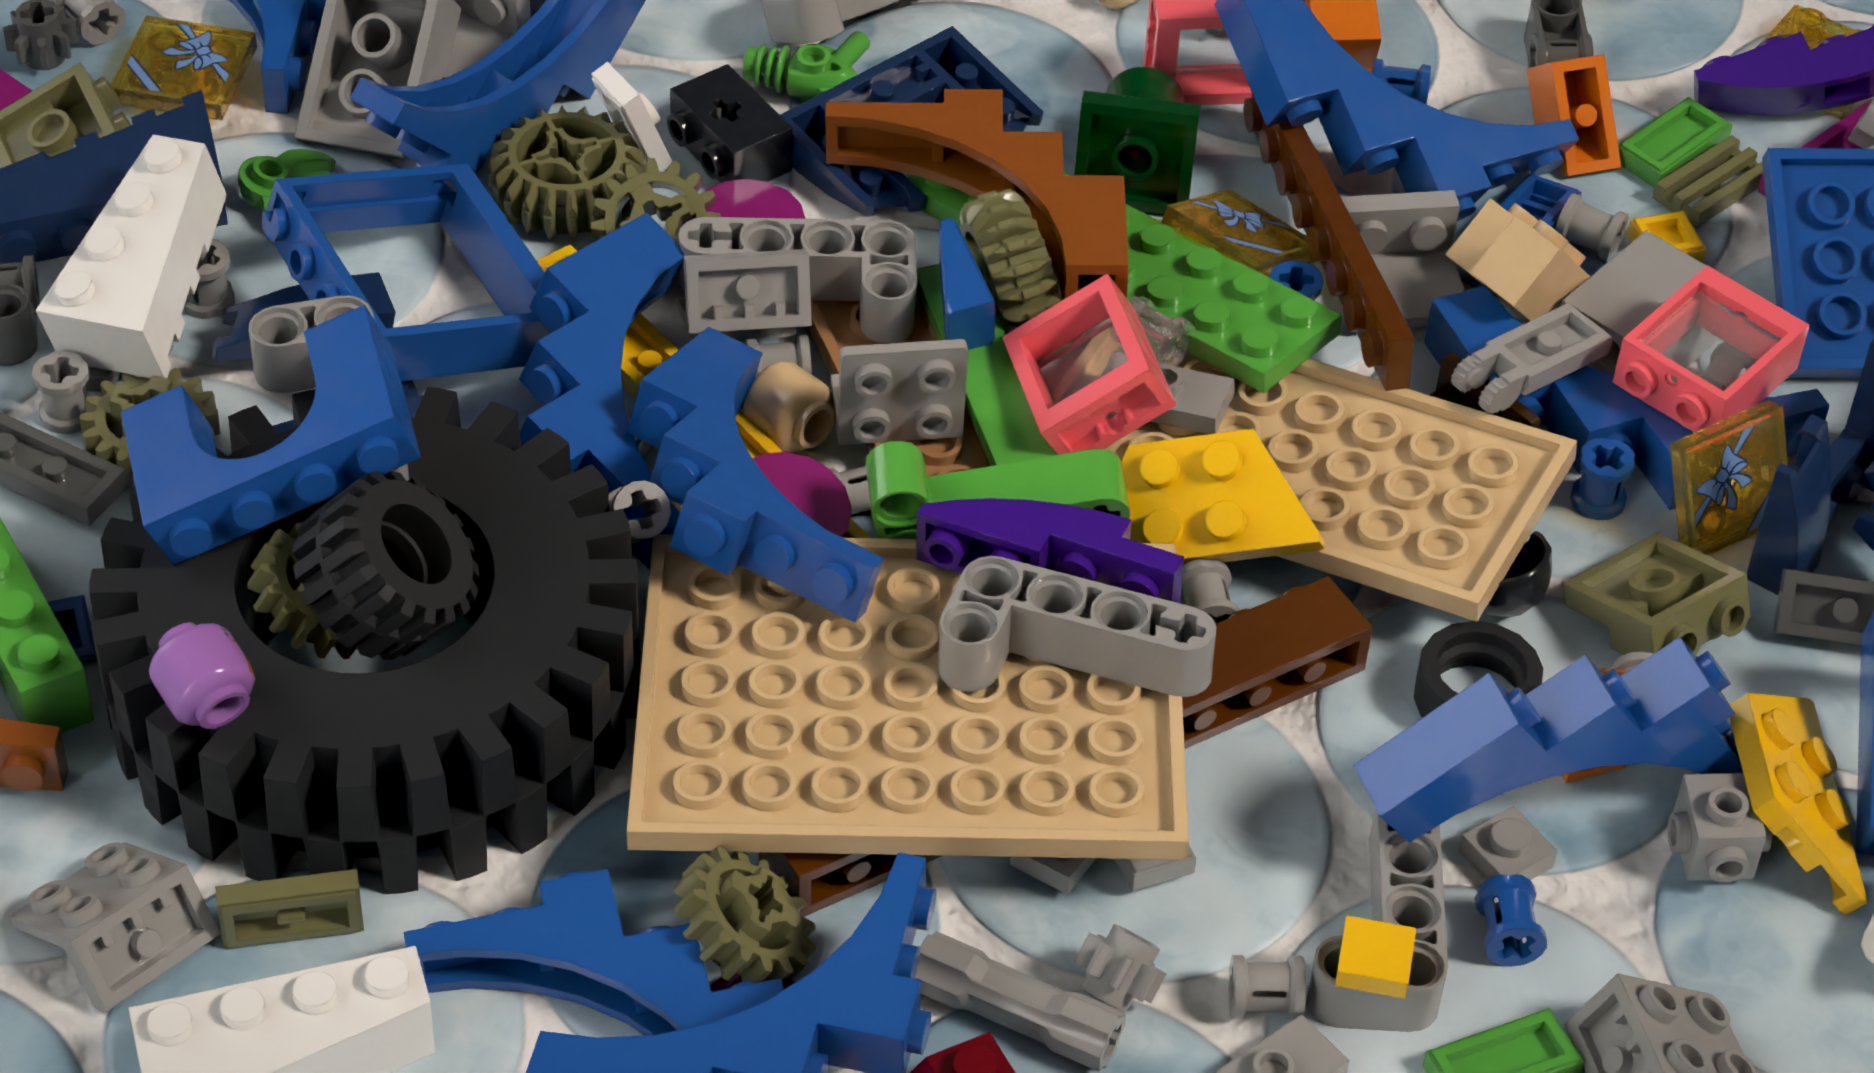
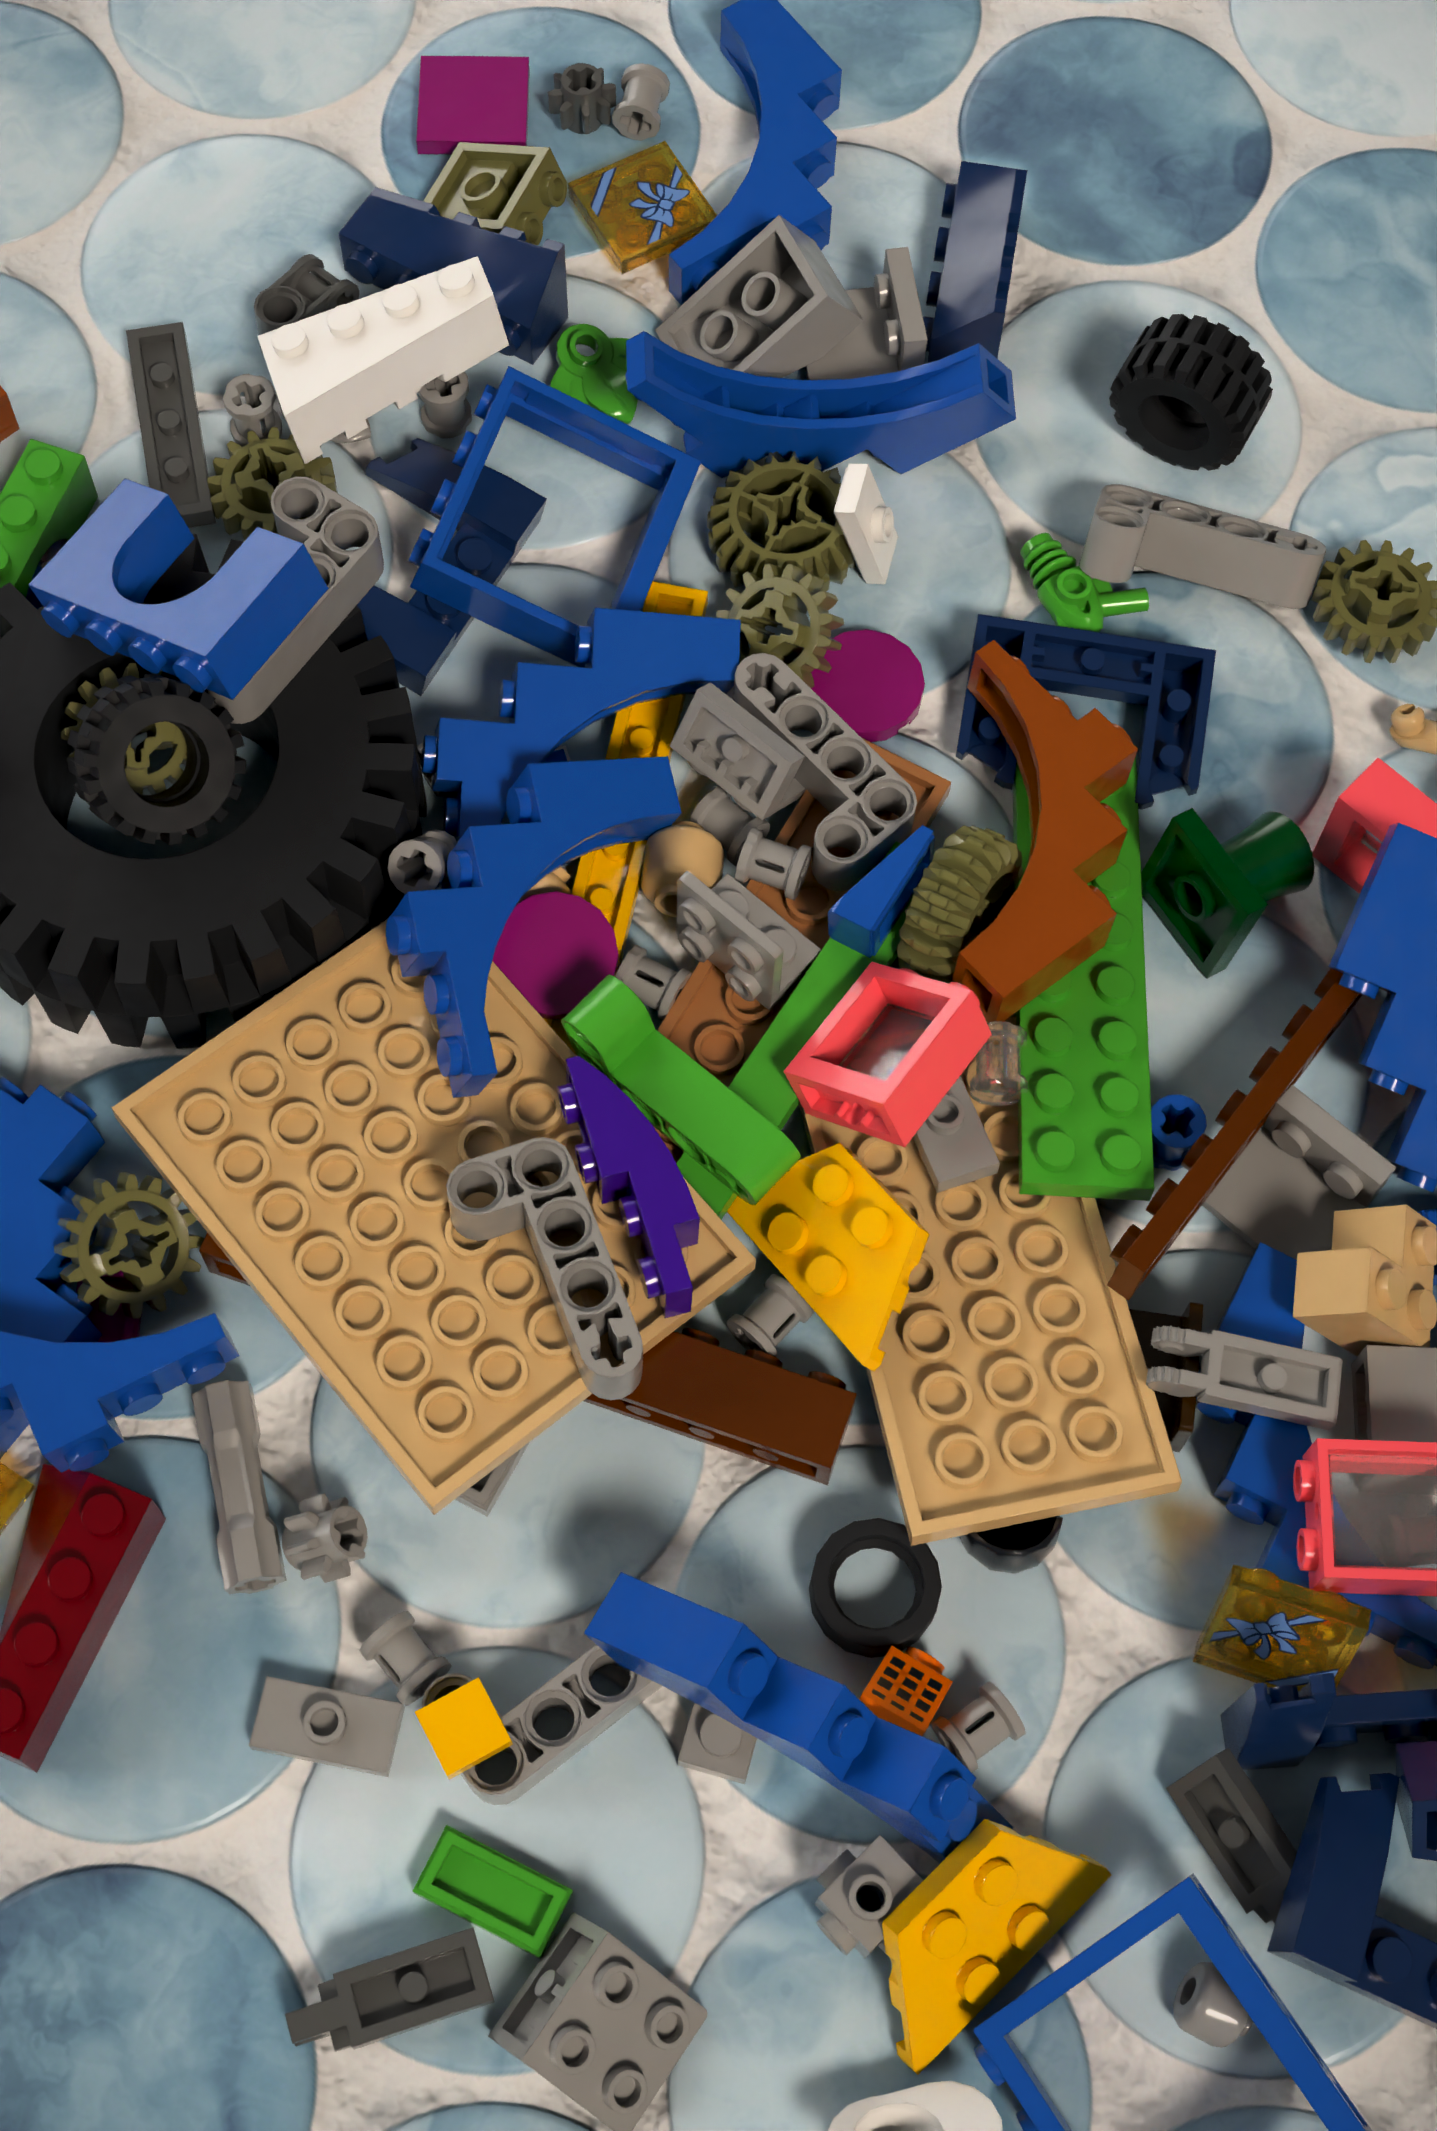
camera: 50 degrees right, 20 degrees up
black brick [667,64,793,183] -> none
clear yellow tile [1161,189,1314,277] -> none
blue bush [1474,874,1547,967] -> none
olive plate [1563,532,1751,655] -> none
blue bush [1570,437,1635,520] -> none
none -> light grey bush [735,828,813,901]

